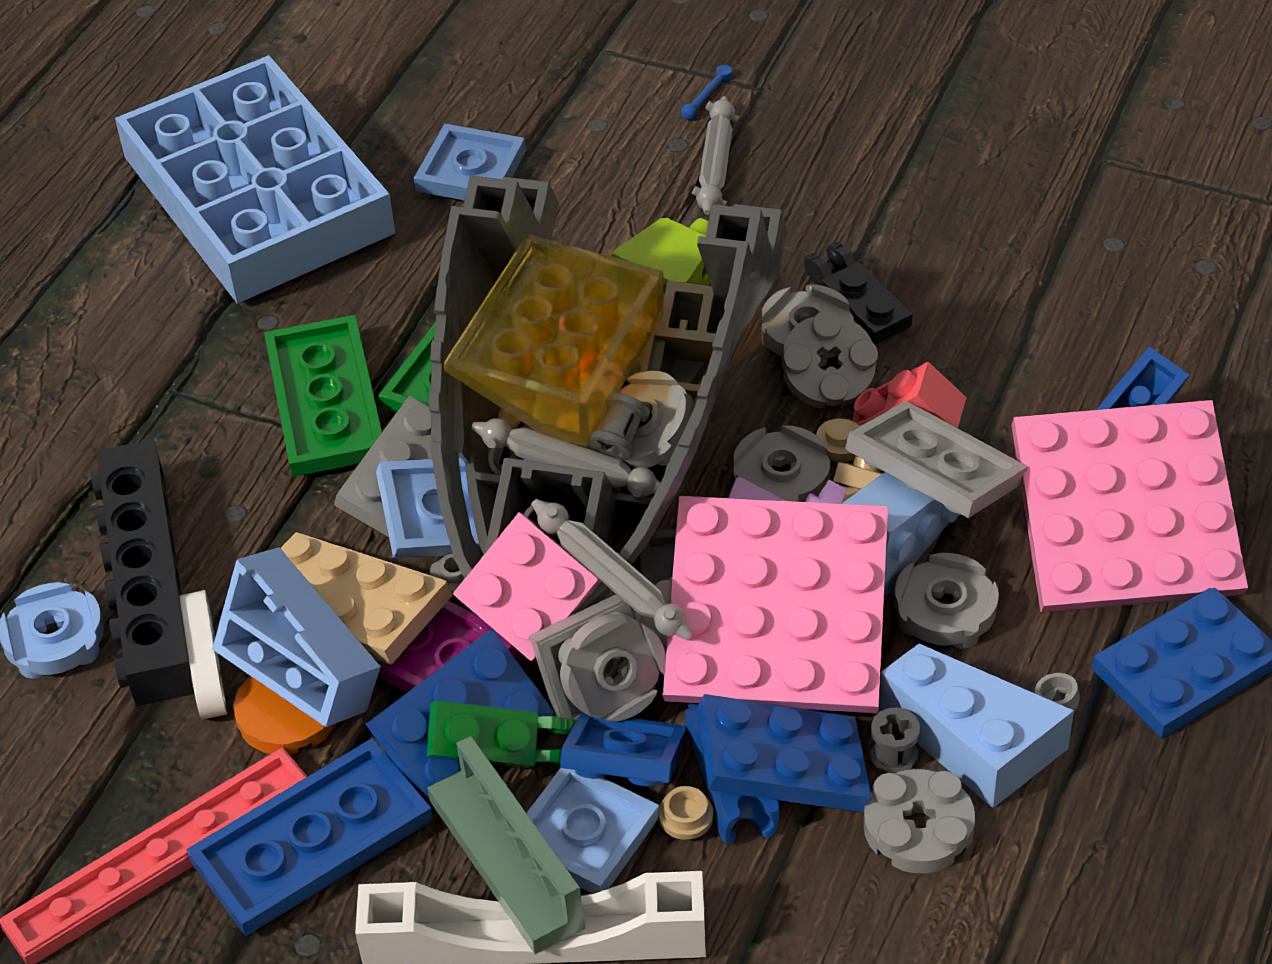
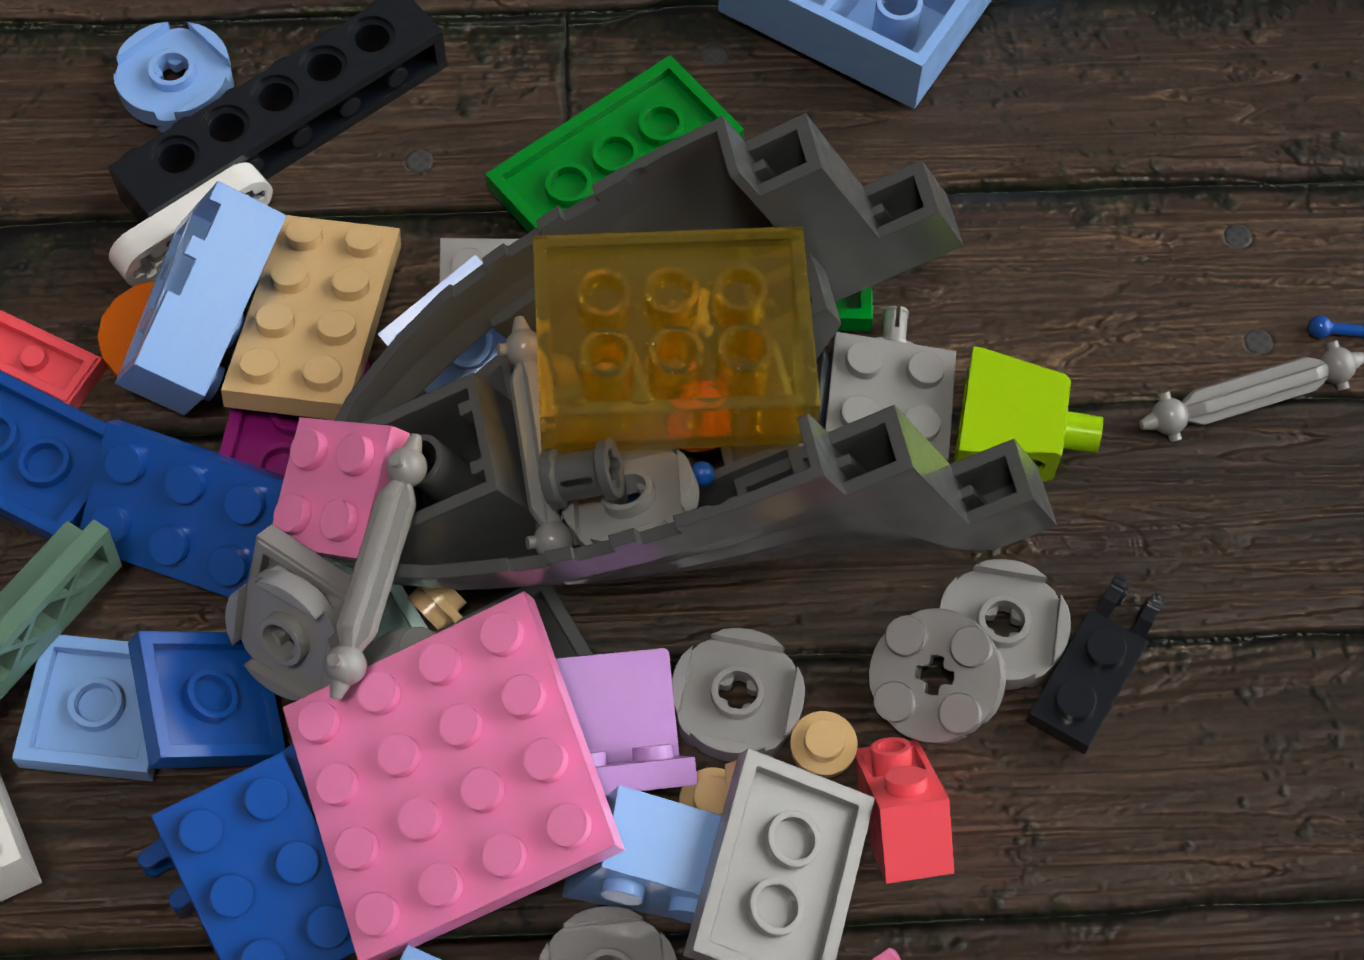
camera: 60 degrees right, 15 degrees up
medium blue plate [414,123,526,200] -> none
green hinge [427,700,576,768] -> none
tan plate [659,786,713,840] -> none

